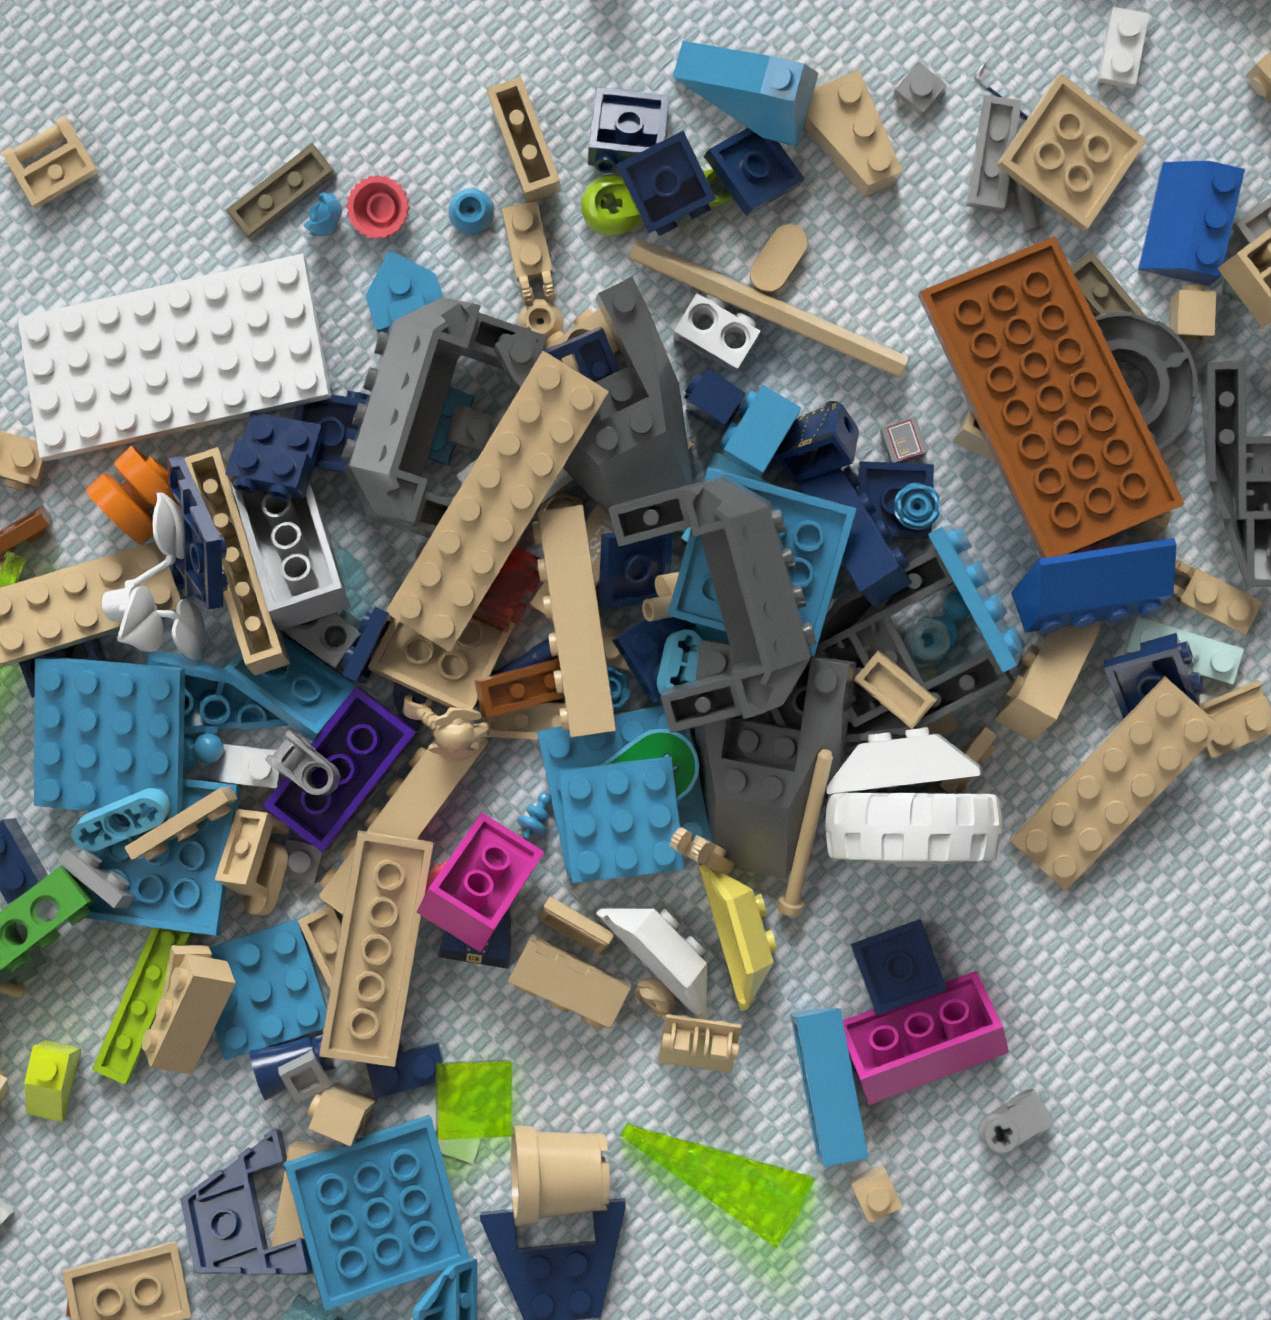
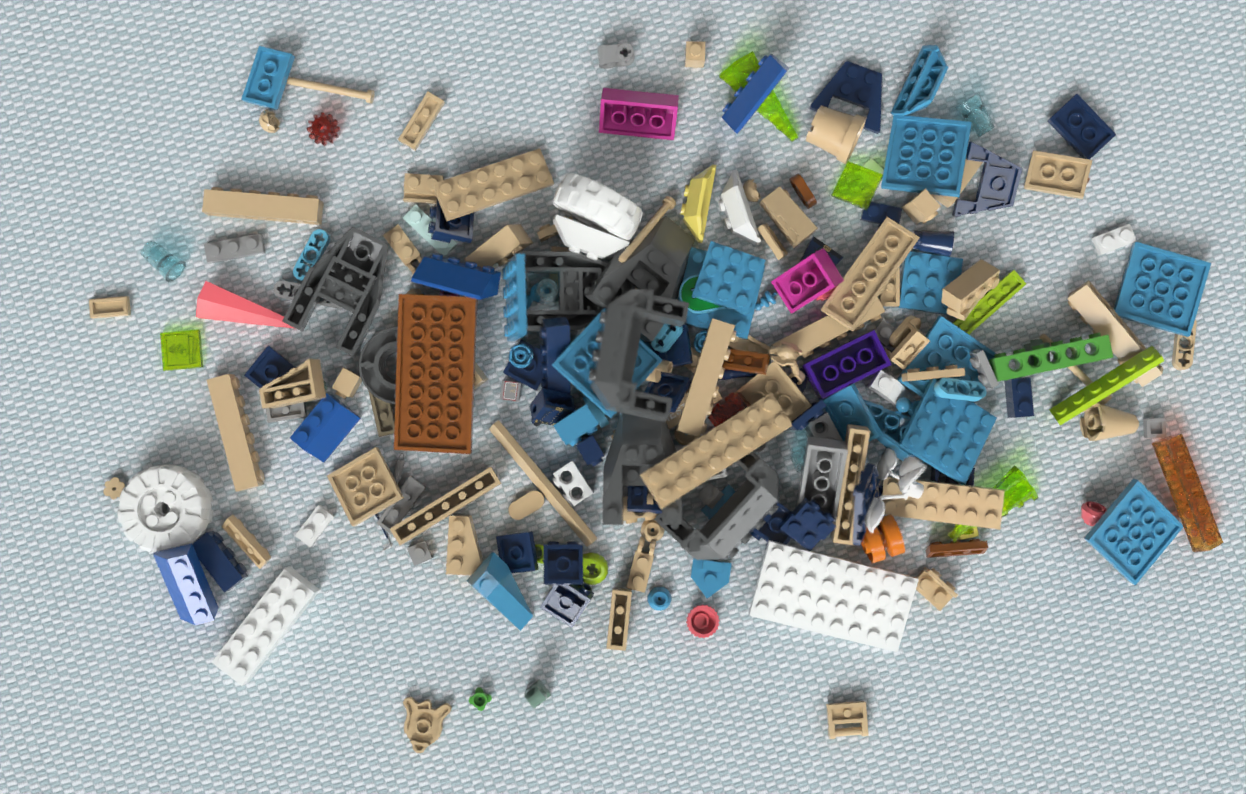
camera: 155 degrees left, 0 degrees up
neon yellow slope [24,1040,81,1122] -> none
dark tan tile [226,143,337,242] -> none
light grey piece [265,729,340,795] -> none
light grey plate [278,1050,331,1104] -> none
dark azure plate [304,192,343,237] -> none
tan hinge [658,1014,741,1073] -> none
tan hinge [670,827,735,875] -> none
dark azure brick [790,1008,868,1167] -> none
dark blue plate [850,919,947,1015] -> none
tan tile [854,651,938,729] -> none
none -> tan brick [390,467,502,545]
none -> blue slope [722,54,789,134]
none -> dark orange beam [789,174,817,209]

